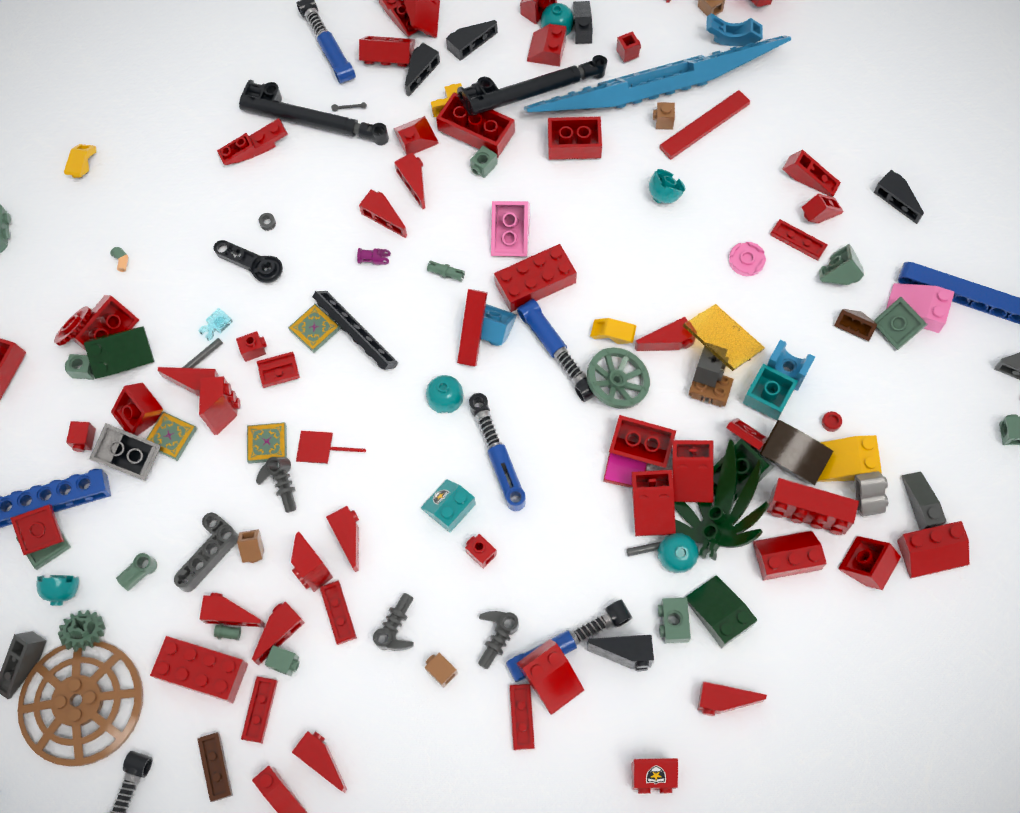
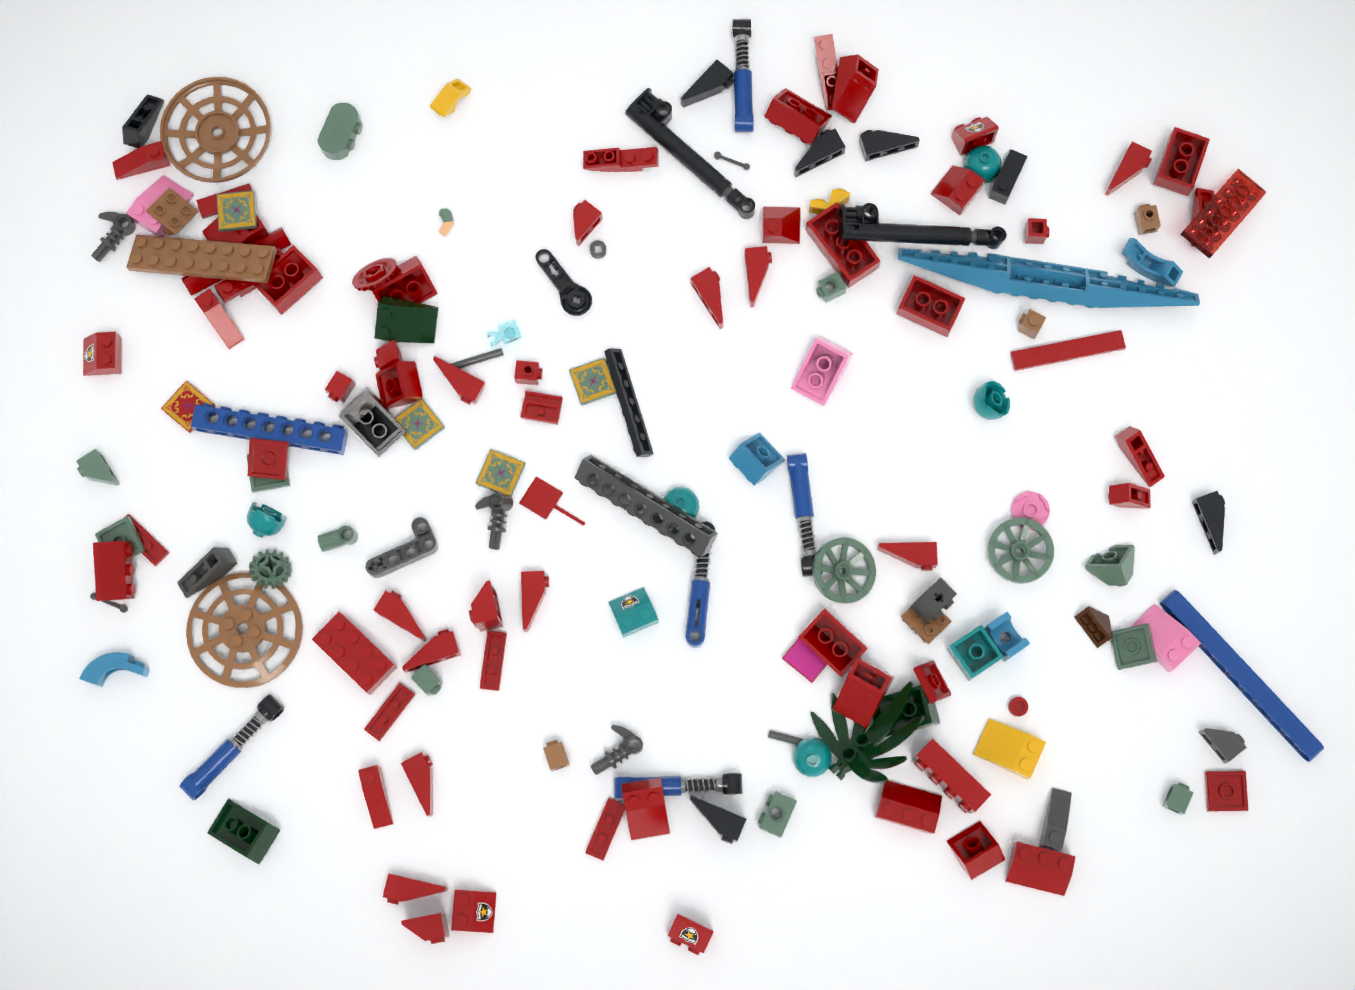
camera: 25 degrees right, 10 degrees up
sand green brick [65,354,94,380] -> none
reddish brown plate [197,732,233,802] -> none
red slope [199,376,241,435] -> none
sand green pin [214,623,241,641] -> none
medium nougat brick [237,529,264,563] -> none
magenta piece [357,248,391,265] -> none
dark grey piece [373,593,414,651] -> none
sand green pin [427,260,465,282] -> none
red tile [457,289,488,367] -> none
red brick [465,534,497,569] -> none
red brick [494,244,577,312] -> none
yellow slope [590,318,637,344] -> none
red slope [631,470,676,537] -> none
clear yellow piece [683,304,765,371] -> none
dark green slope [684,575,758,649] -> none
red slope [697,681,767,716] -> none
dark brown slope [759,420,833,486] -> none
red tile [770,219,828,261] -> none
light grey brick [855,471,889,517] -> none
none -> red slope [374,340,403,370]
none -> red slope [573,200,603,246]
none -> dark grey brick [574,455,718,557]
none -> black slope [680,59,734,108]
none -> sand green wheel [987,518,1054,584]

